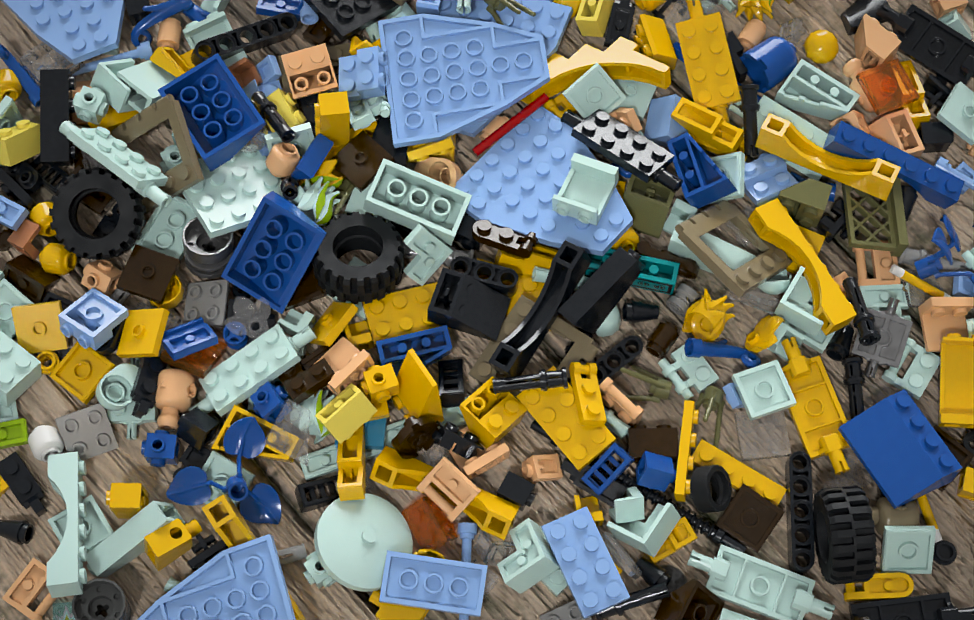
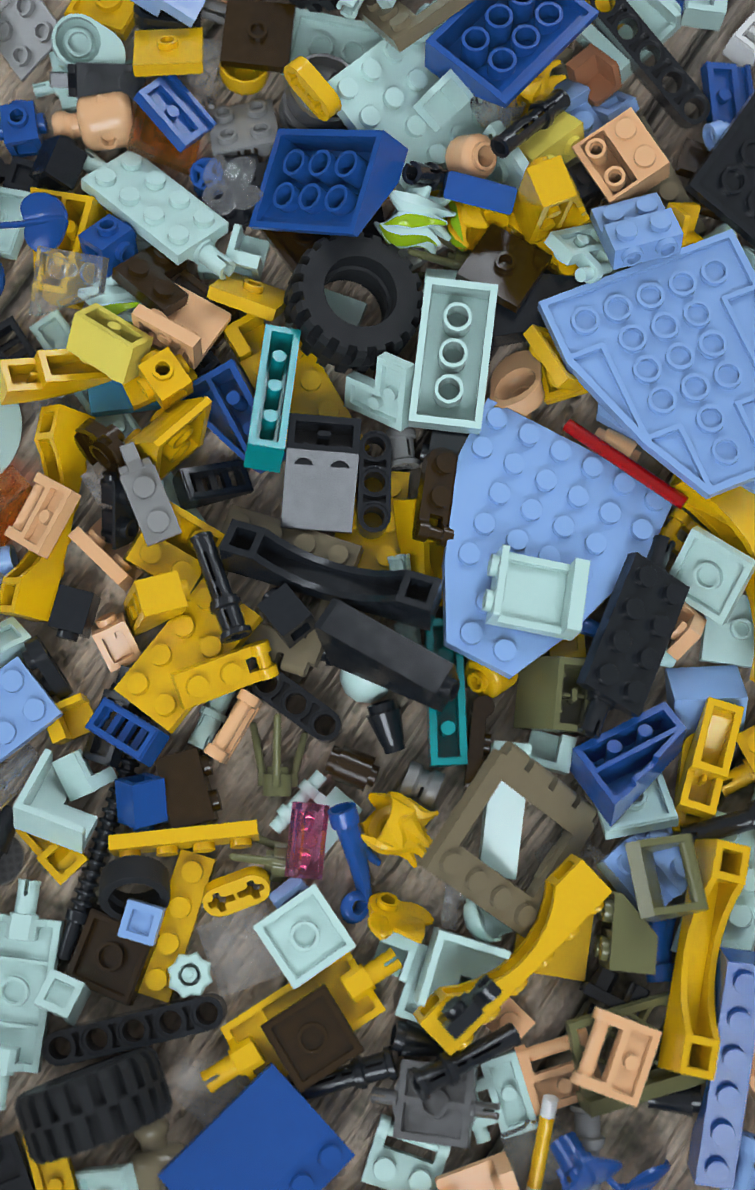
camera: 80 degrees right, 10 degrees up
none -> black plate [21,635,73,700]
none -> light aqua panel [33,968,91,1026]
none -> light blue plate [117,898,166,947]
none -> light grey hinge [118,442,182,547]
none -> yellow slope [123,570,191,636]
none -> light aqua piece [167,951,213,999]
none -> yellow beam [202,866,270,917]
none -> teal brick [243,324,301,473]
none -> black brick [257,583,316,649]
none -> dark brown plate [260,984,365,1093]
none -> yellow beam [283,56,342,121]
none -> clear pink plate [284,801,330,880]
none -> light aqua panel [413,69,474,133]
none -> black plate [437,974,502,1040]
none -> light nougat plate [570,1006,662,1107]
none -> olive tile [625,833,709,923]

